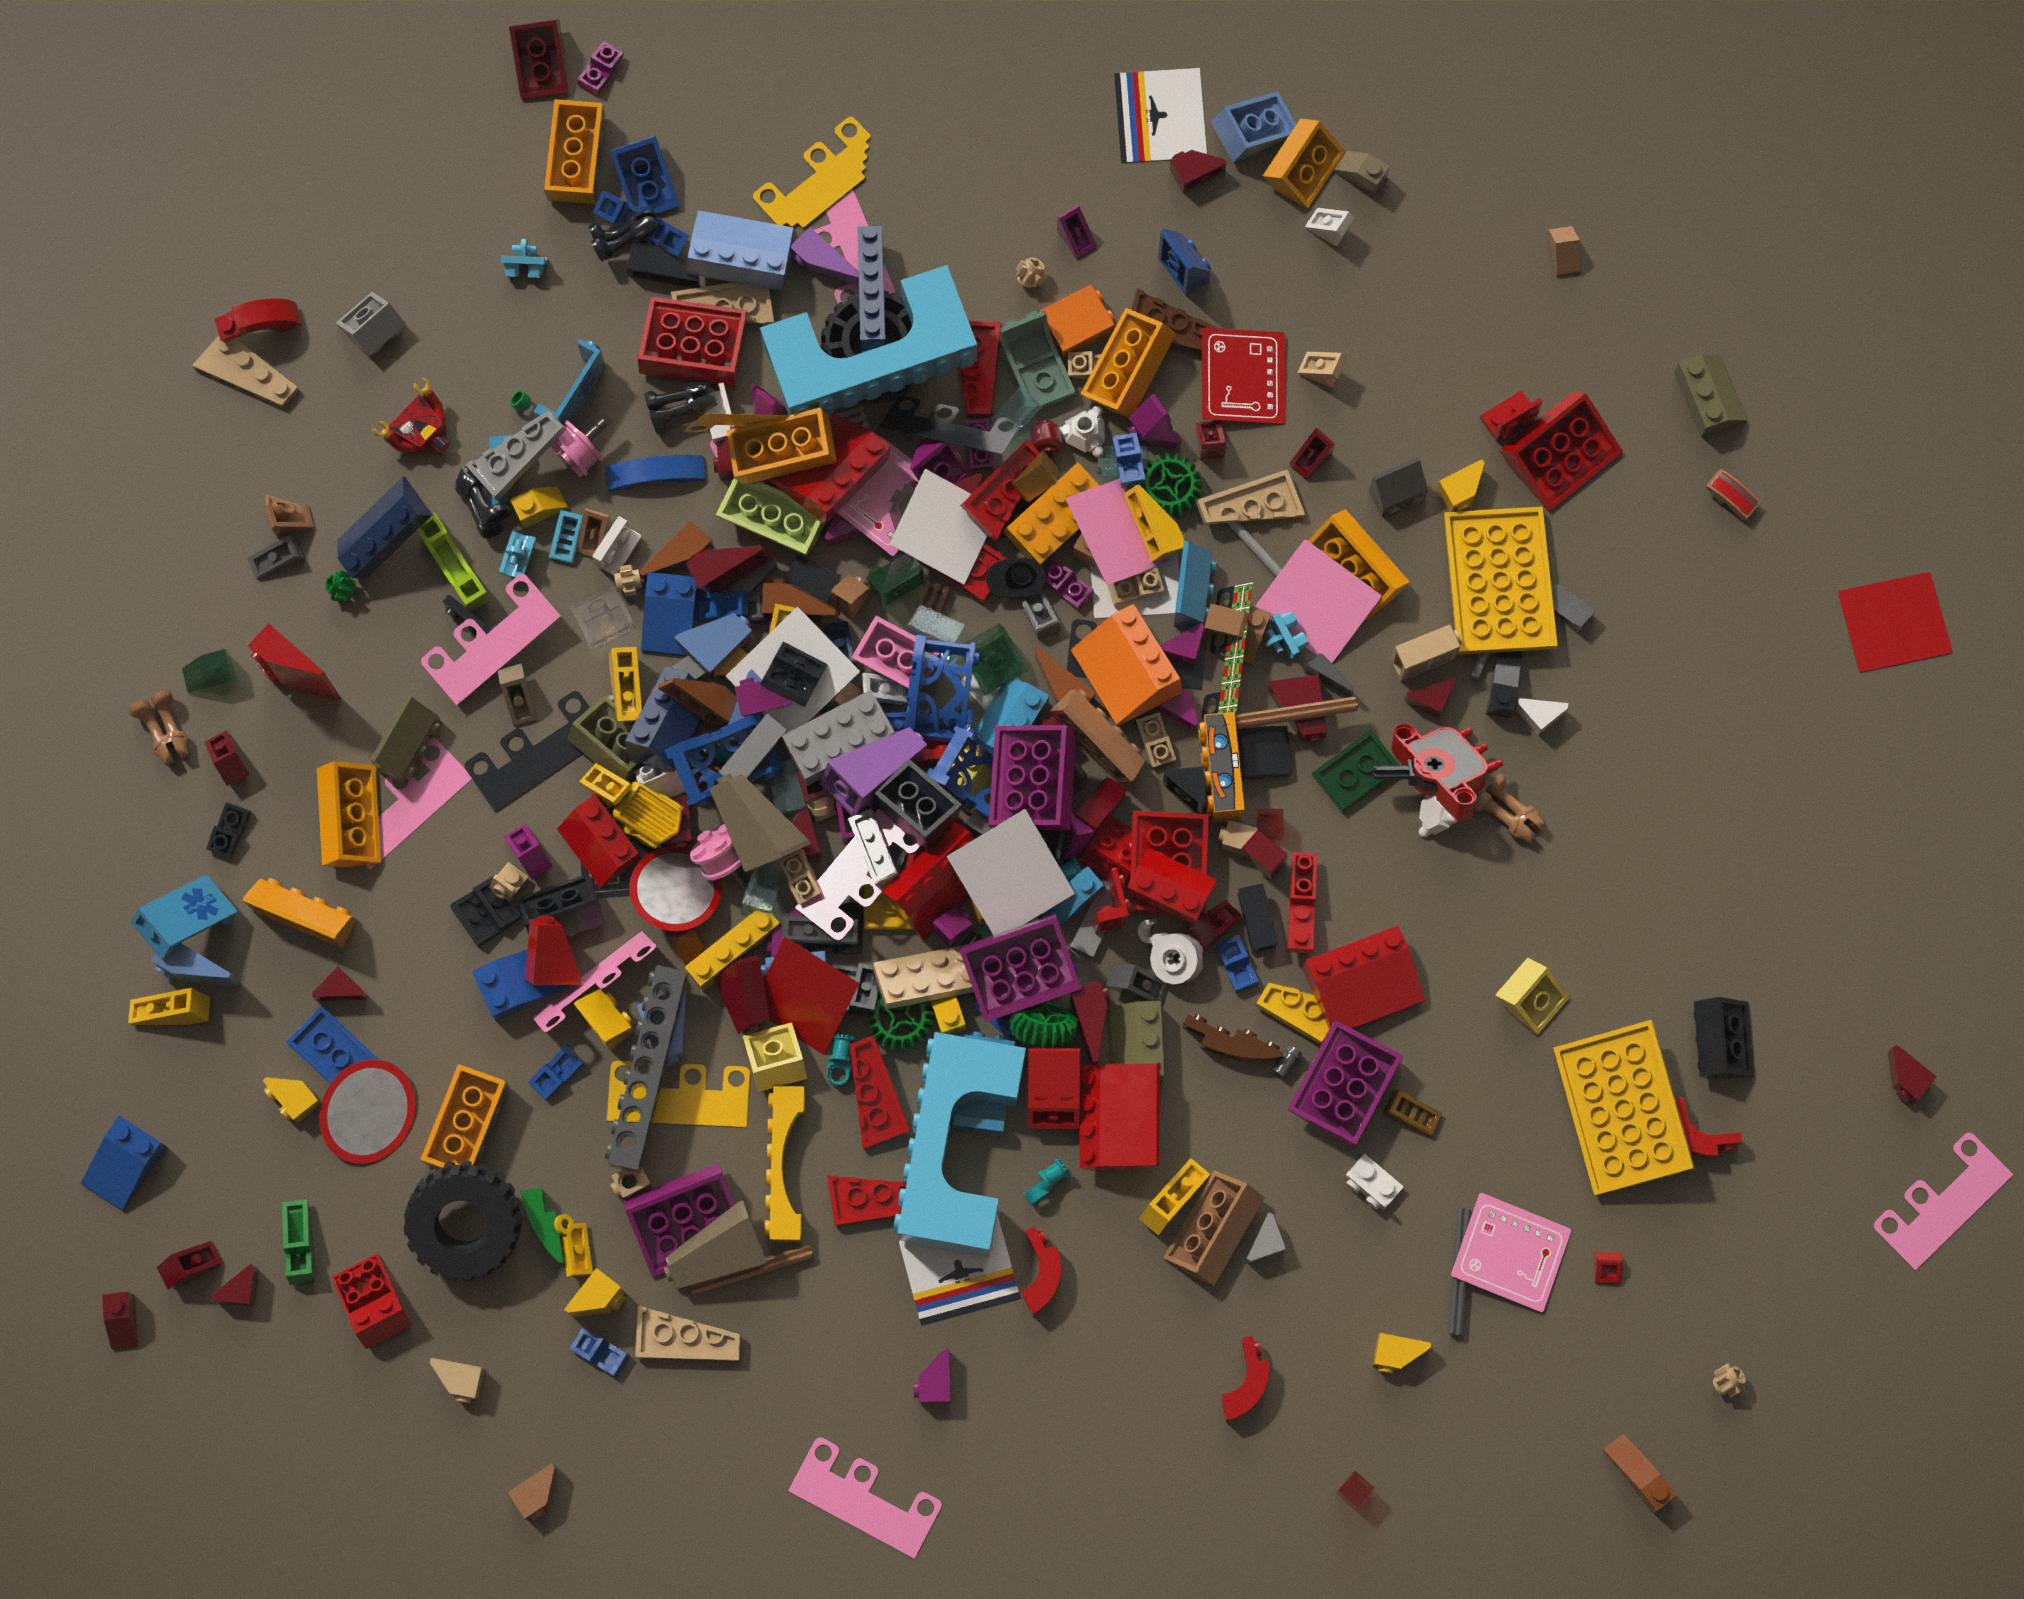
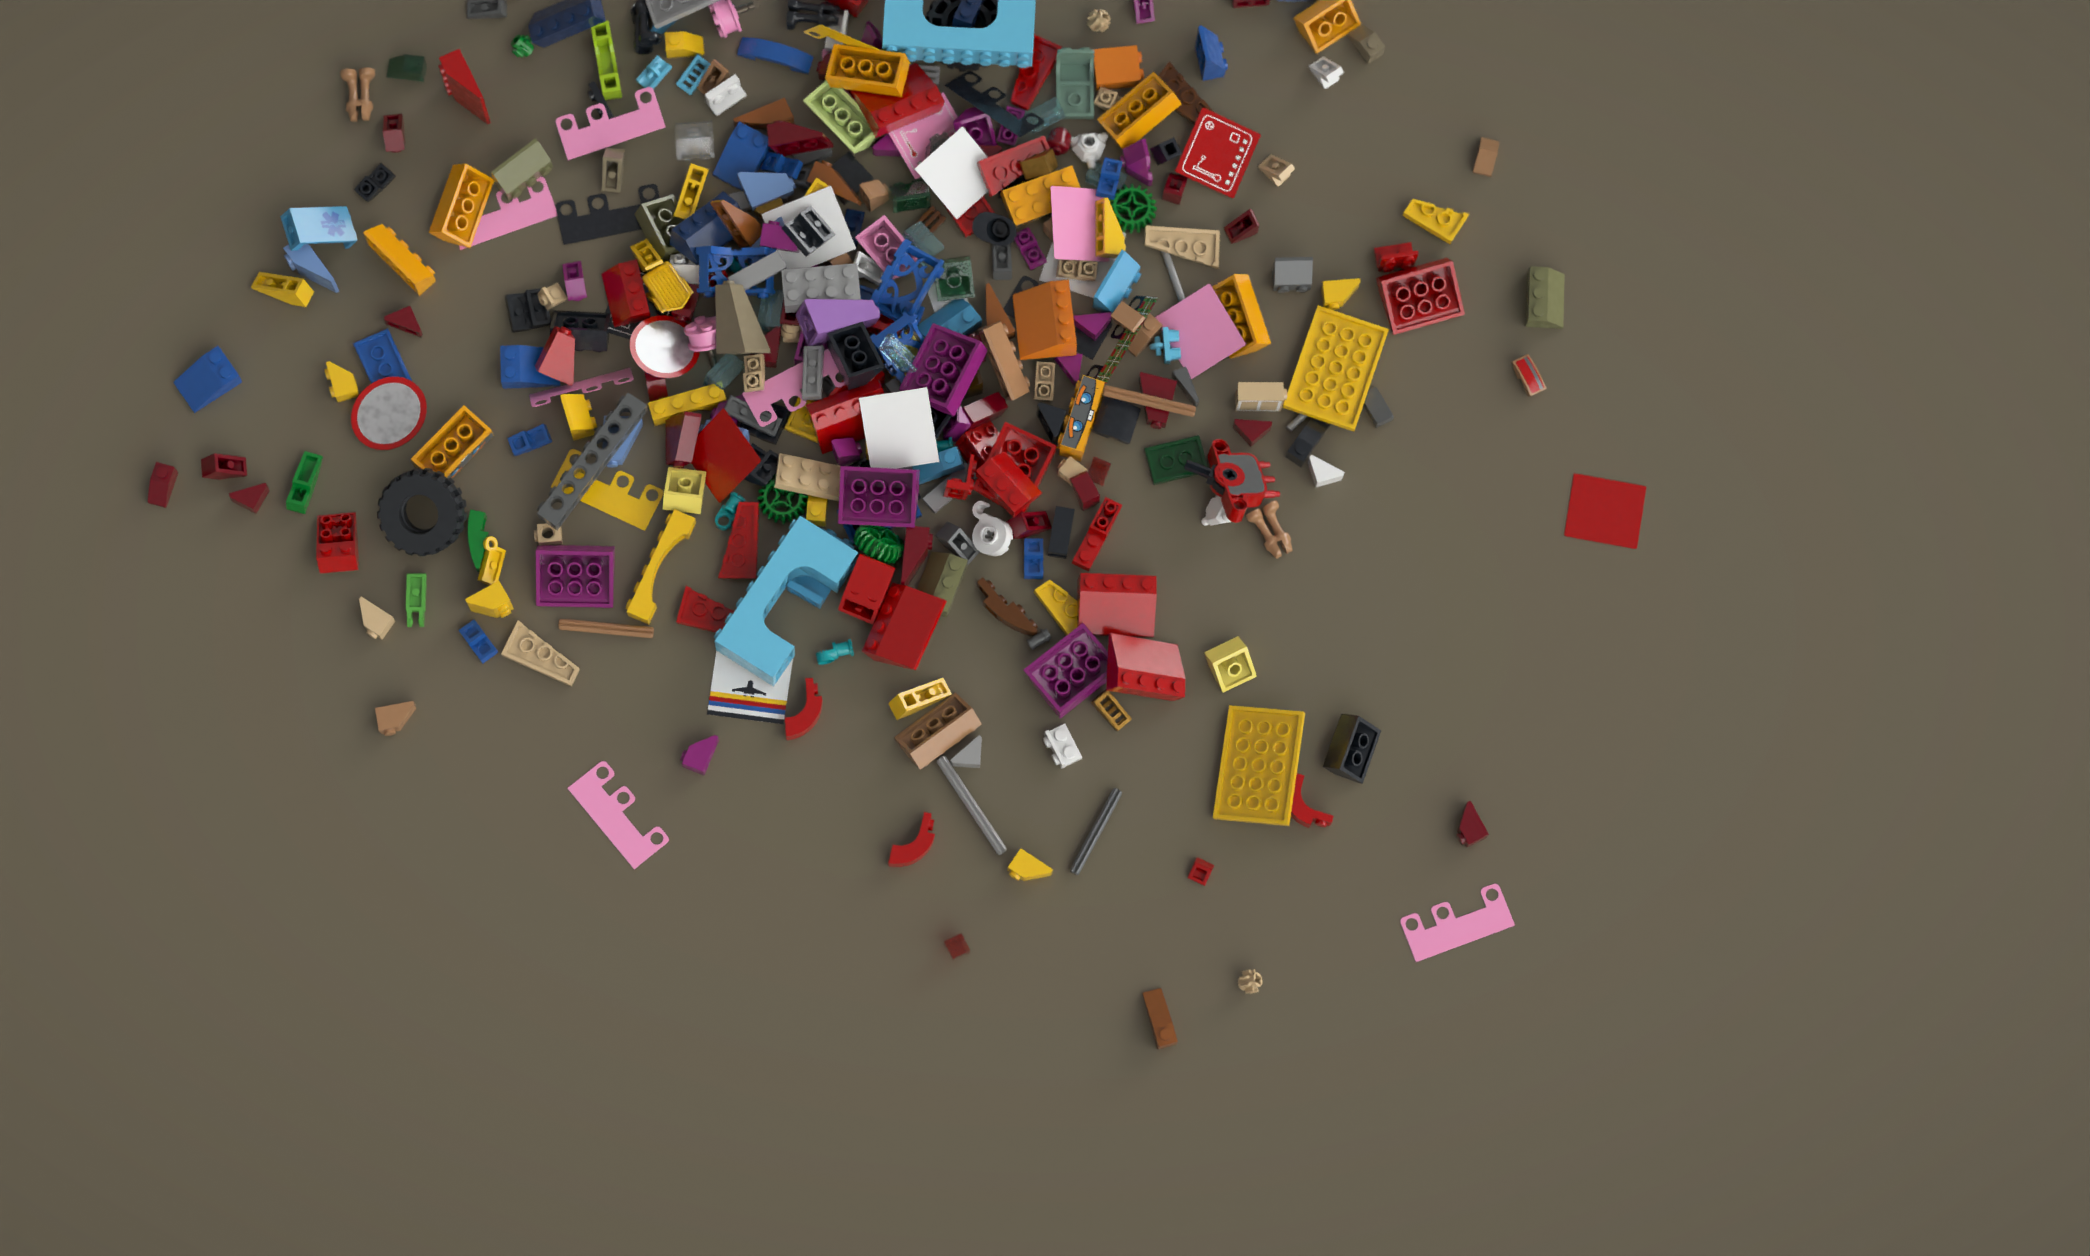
camera: 15 degrees right, 0 degrees up
tan gear [614,564,642,597] -> none
dark tan slope [664,1201,767,1289] -> none
bright pink sticker [1451,1193,1571,1312] -> none
none -> bright green hinge [406,573,427,627]
none -> clear light blue panel [878,333,917,373]
none -> light grey axle [937,756,1007,855]
none -> slope [1106,633,1186,701]
none -> black brick [1150,137,1182,165]
none -> yellow wing [1402,199,1469,244]

